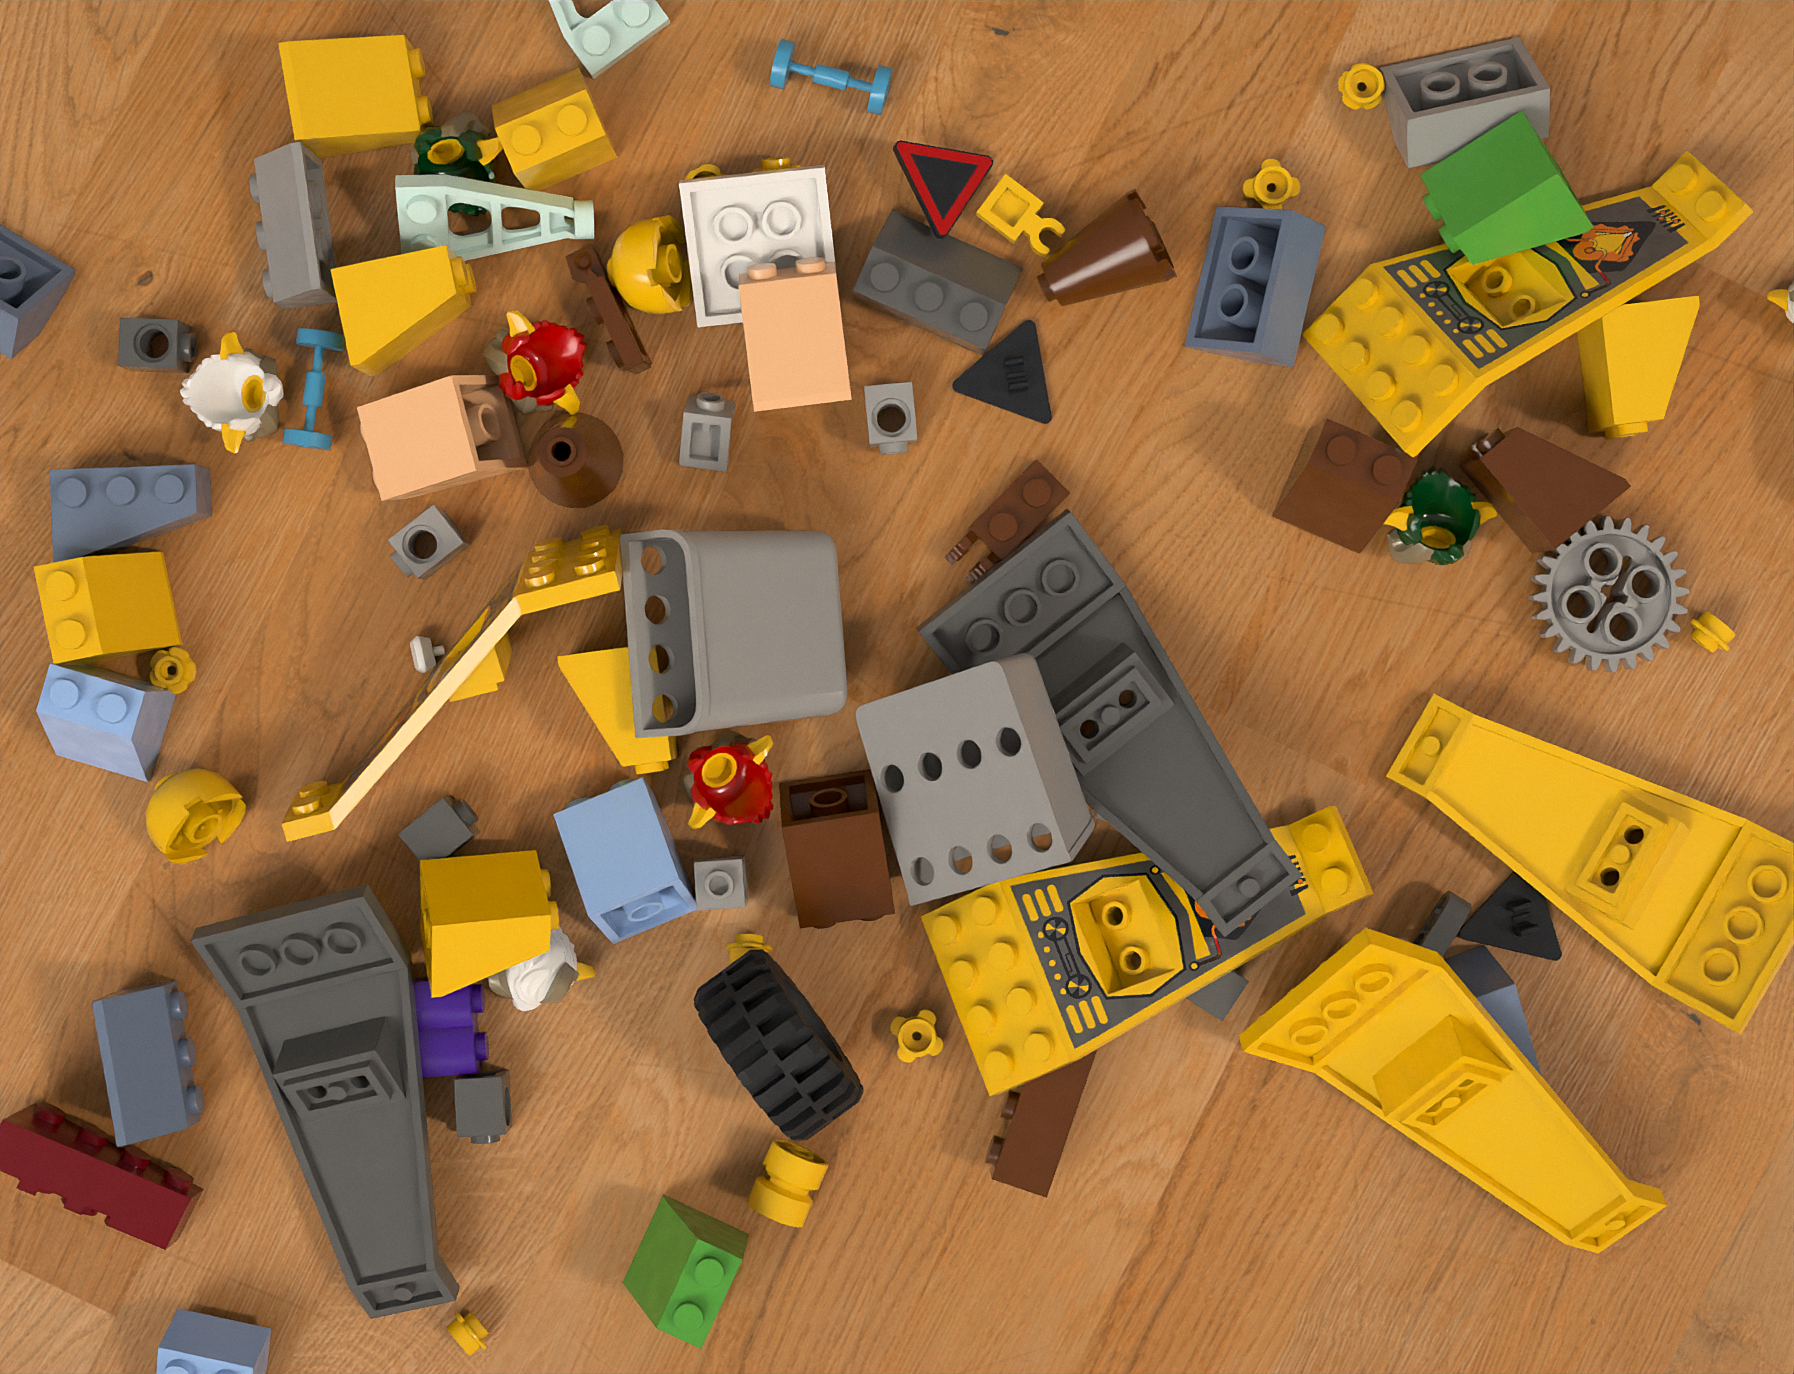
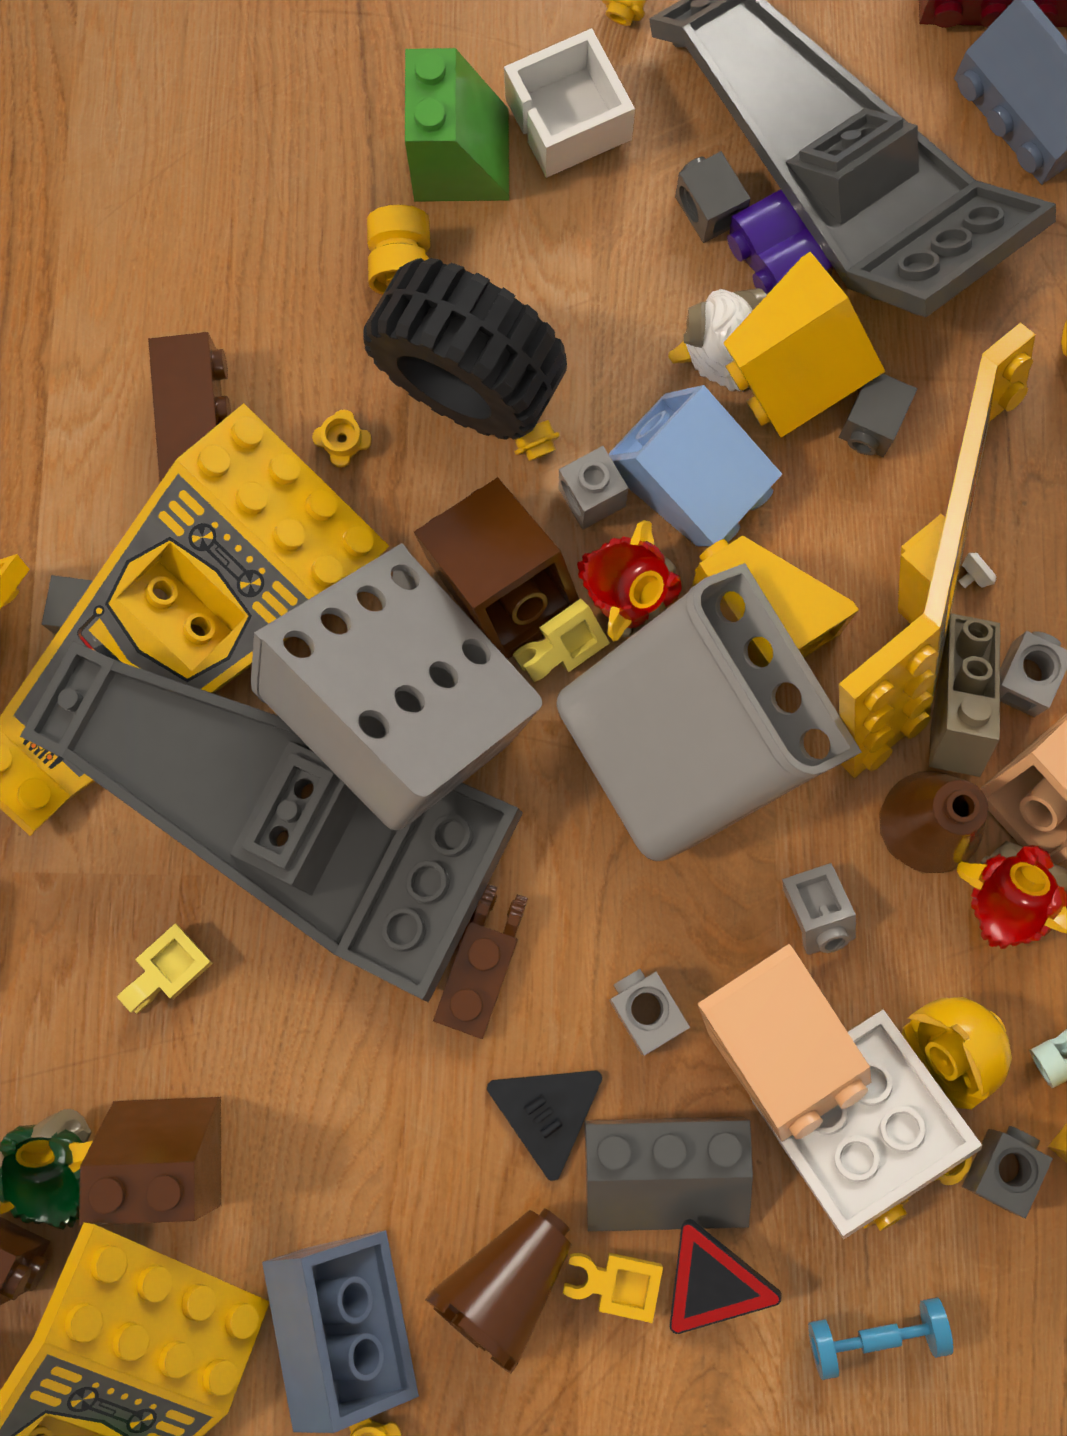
camera: 160 degrees right, 10 degrees down
reddish brown hinge [566,244,652,374] -> none
none -> light yellow plate [117,923,213,1014]
none -> white piece [504,28,635,178]
none -> light yellow plate [513,598,610,682]
none -> dark tan slope [929,613,1000,777]
none -> dark grey brick [962,1126,1053,1219]

